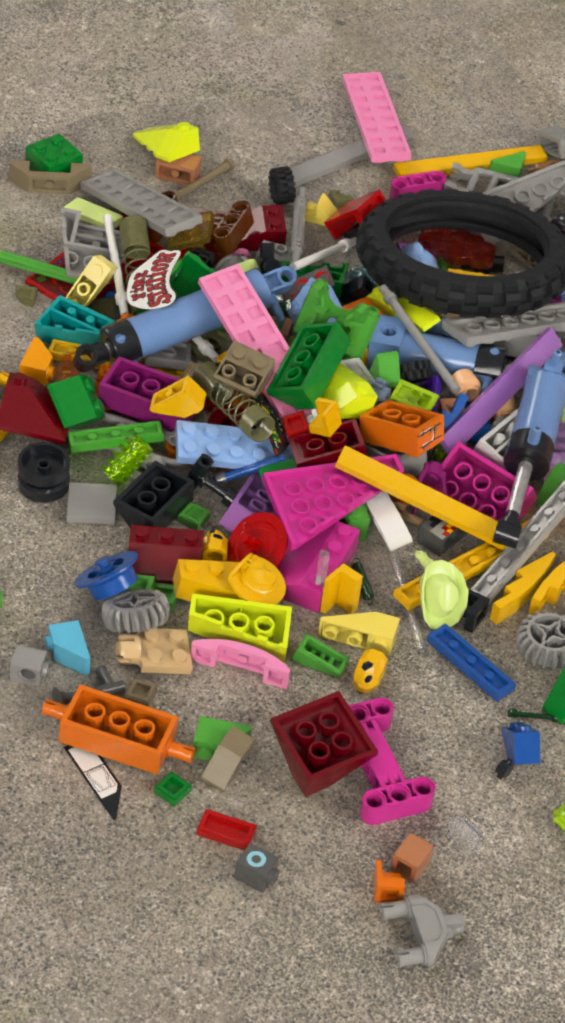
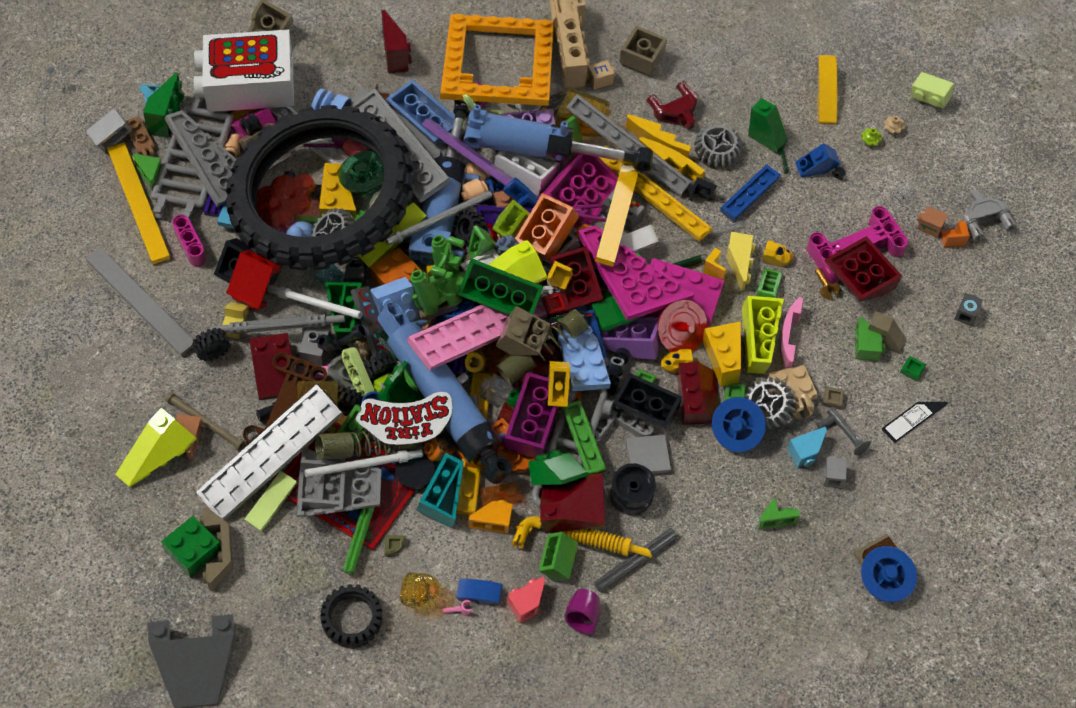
camera: 95 degrees left, 15 degrees up
orange brick [41,684,196,775] -> none
light yellow slope [66,255,118,307] -> none
clear neon green piece [101,433,152,485] -> none
red tile [196,809,257,850] -> none
yellow hat [228,553,286,605] -> none
clear tile [315,550,330,586] -> none
olive tile [329,190,354,208] -> none
bright pink plate [342,72,411,163] -> none
yellowish green hat [414,550,468,630] -> none

